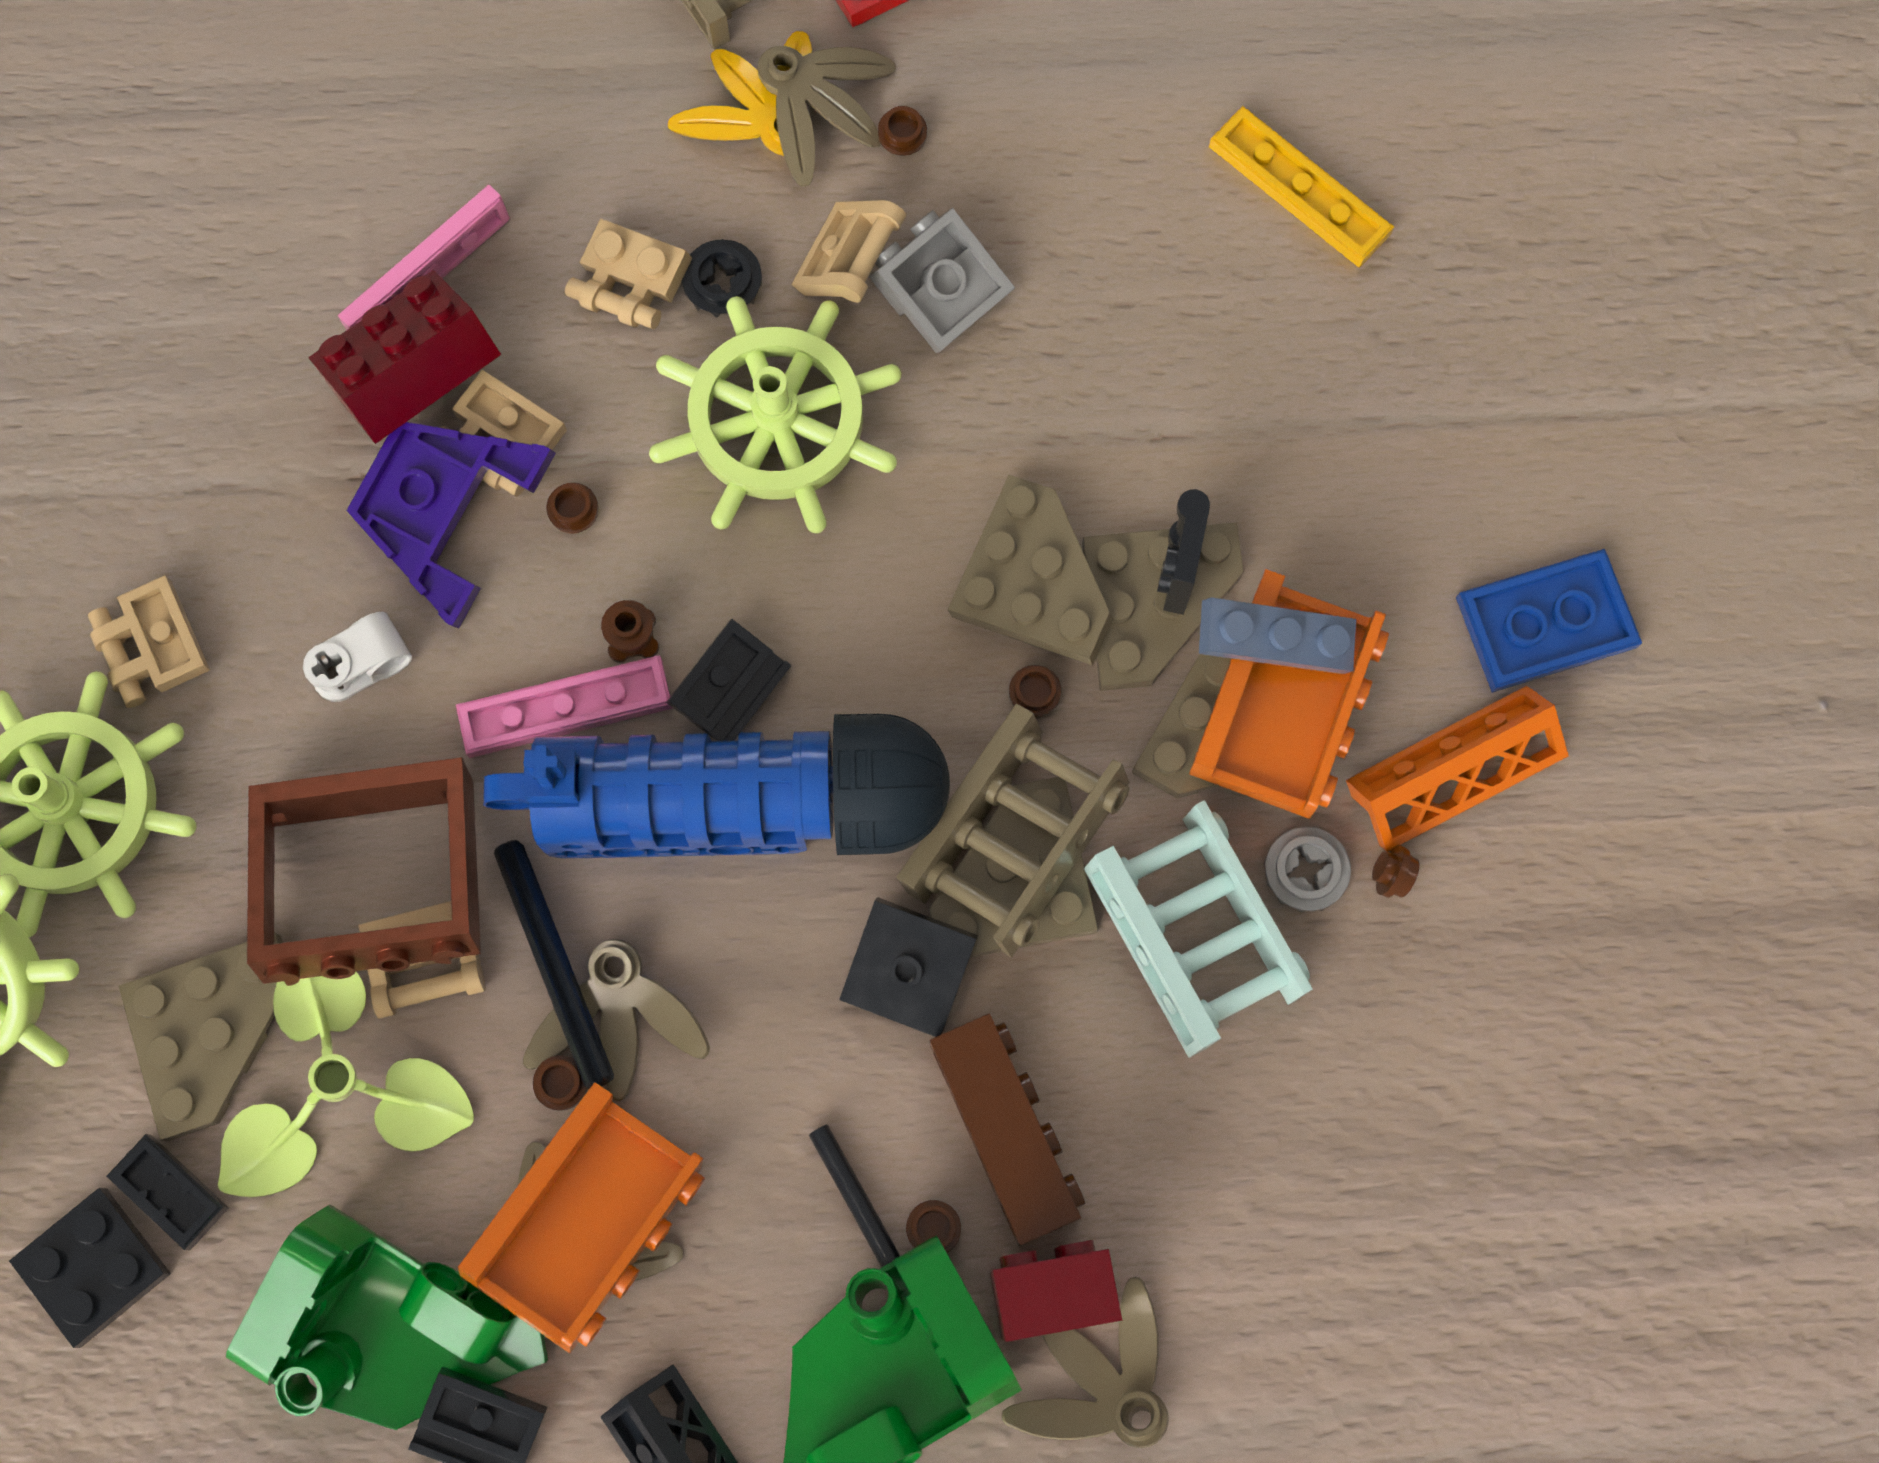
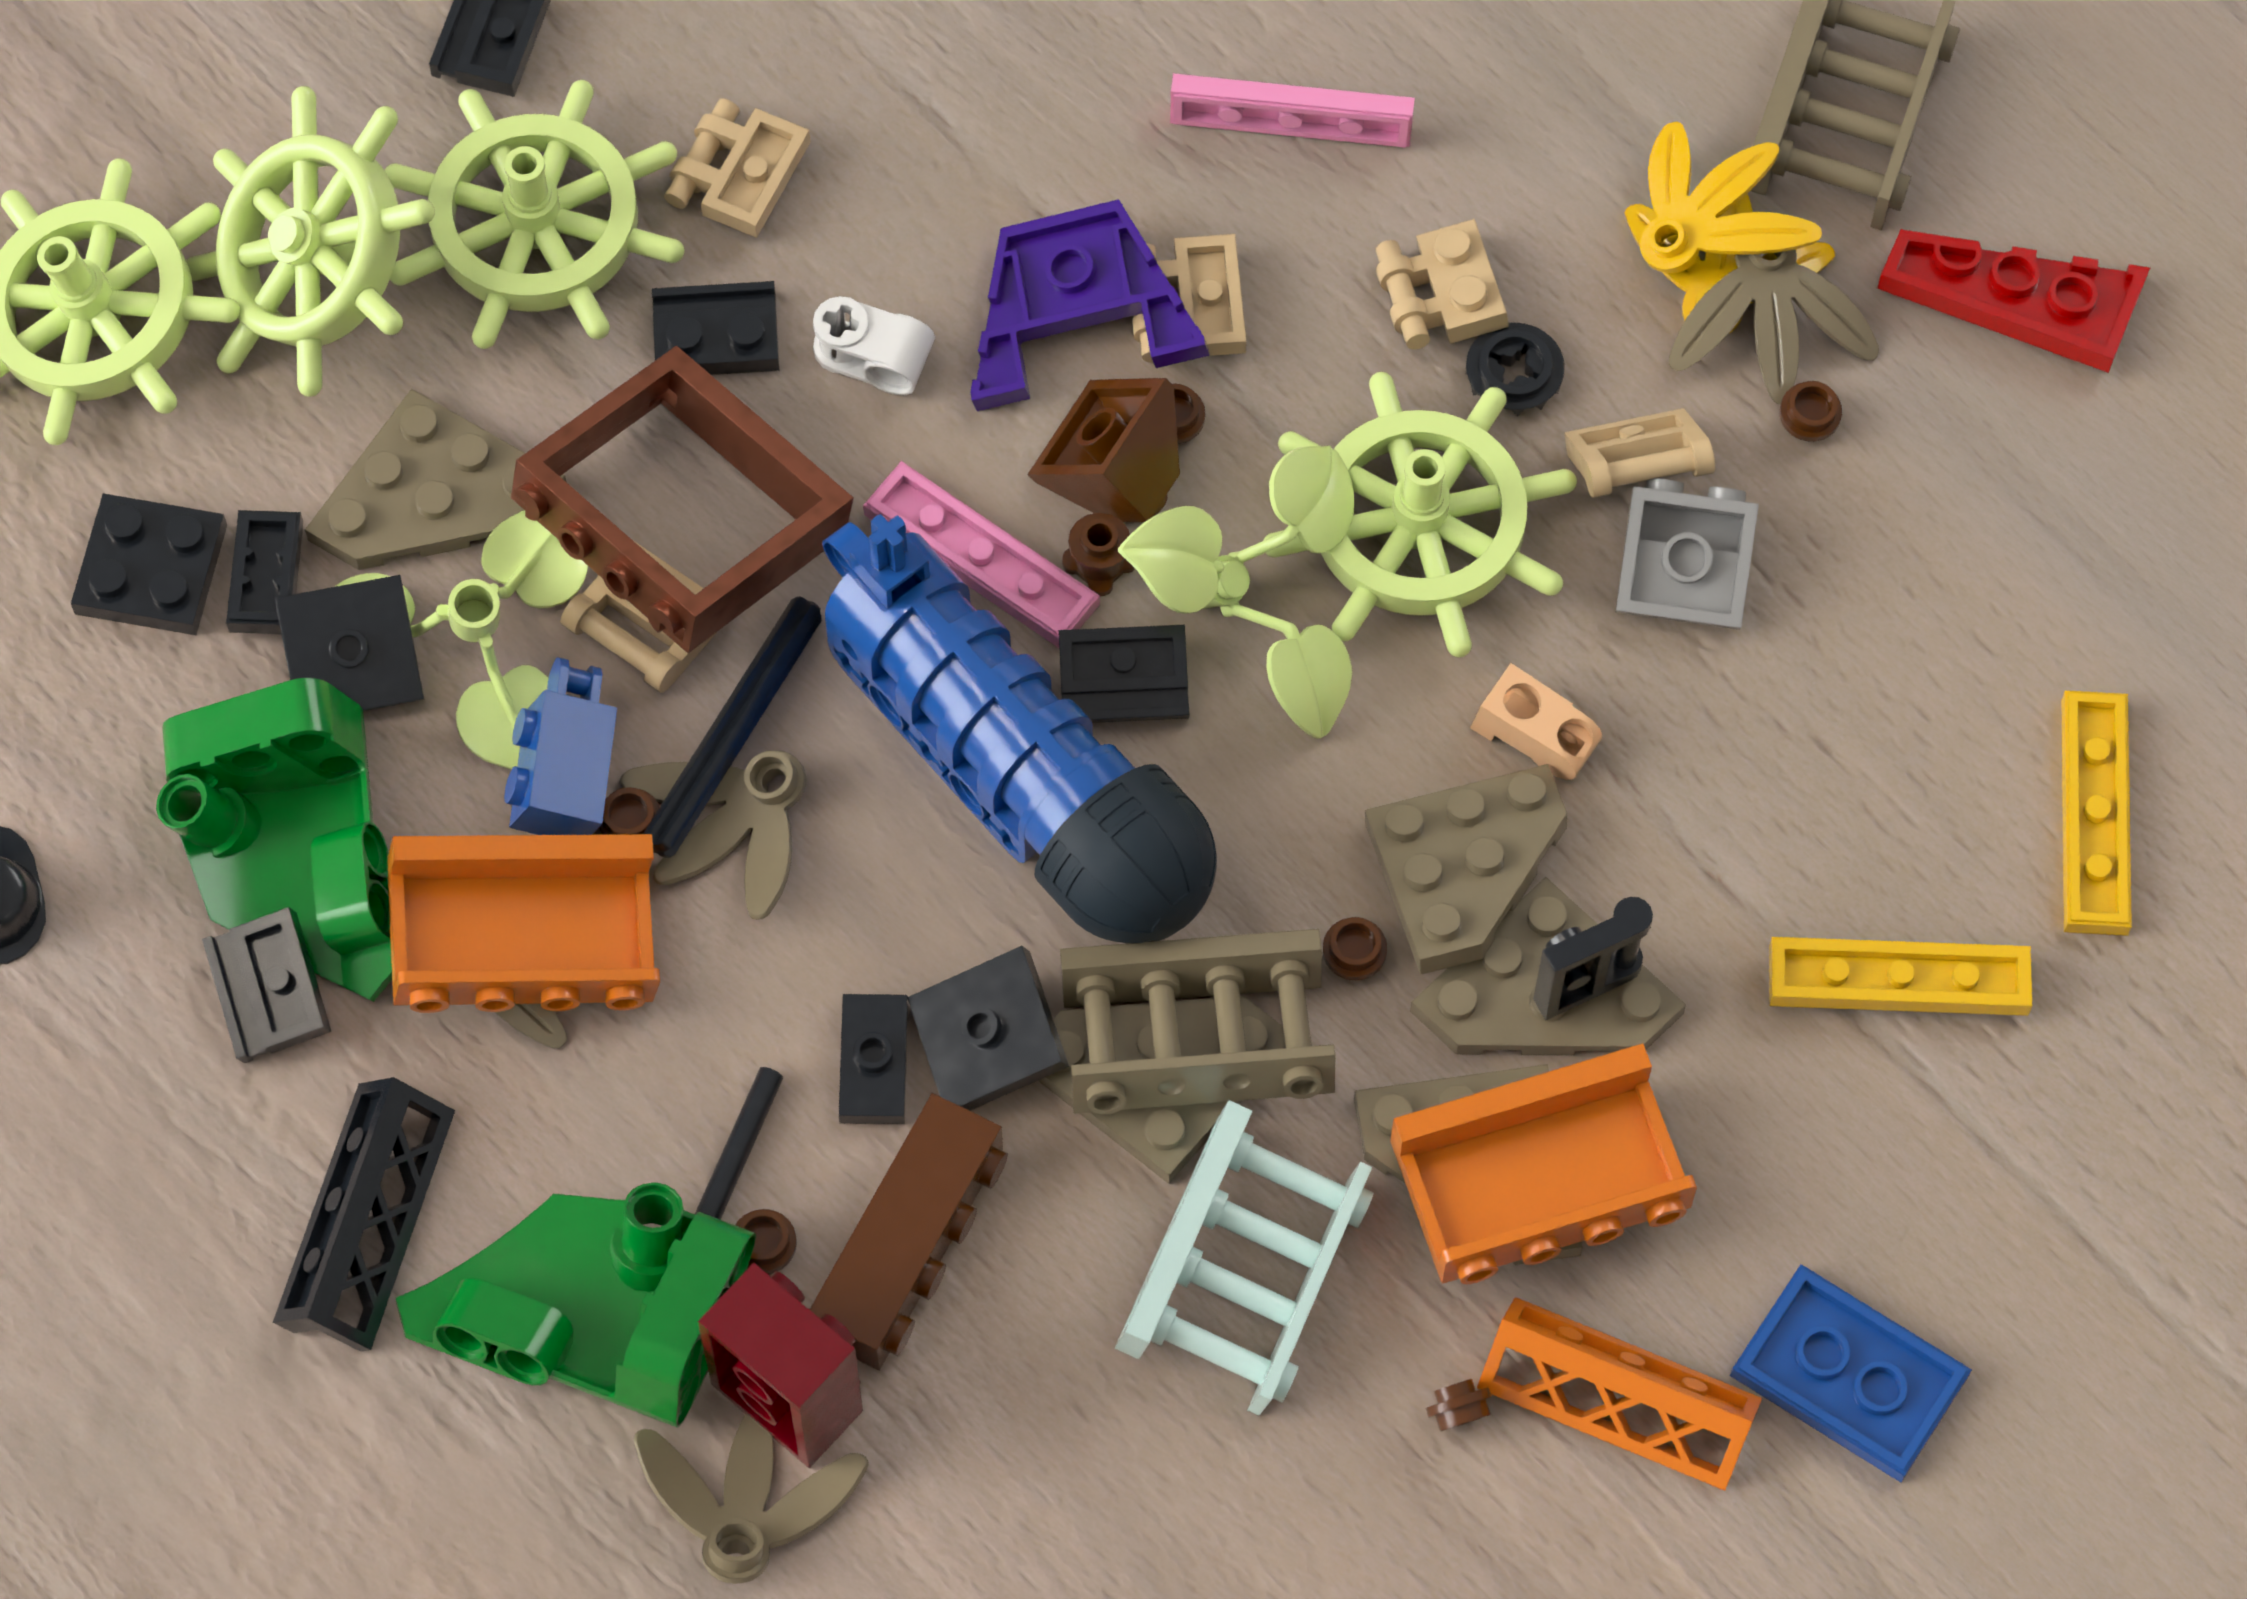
camera: 50 degrees right, 10 degrees down
dark red brick [308,270,502,444] -> none
sand blue plate [1199,597,1356,674] -> none
light grey gear [1264,827,1351,912] -> none
none -> black plate [275,575,425,711]
none -> brick [504,657,617,835]
none -> black plate [652,281,780,375]
none -> black plate [839,994,908,1124]
none -> reddish brown slope [1027,378,1180,522]
none -> yellowish green plant [1118,446,1354,739]
none -> light nougat leg [1470,663,1602,780]
none -> yellow plant [1640,122,1822,274]
none -> yellow plate [1769,937,2032,1016]

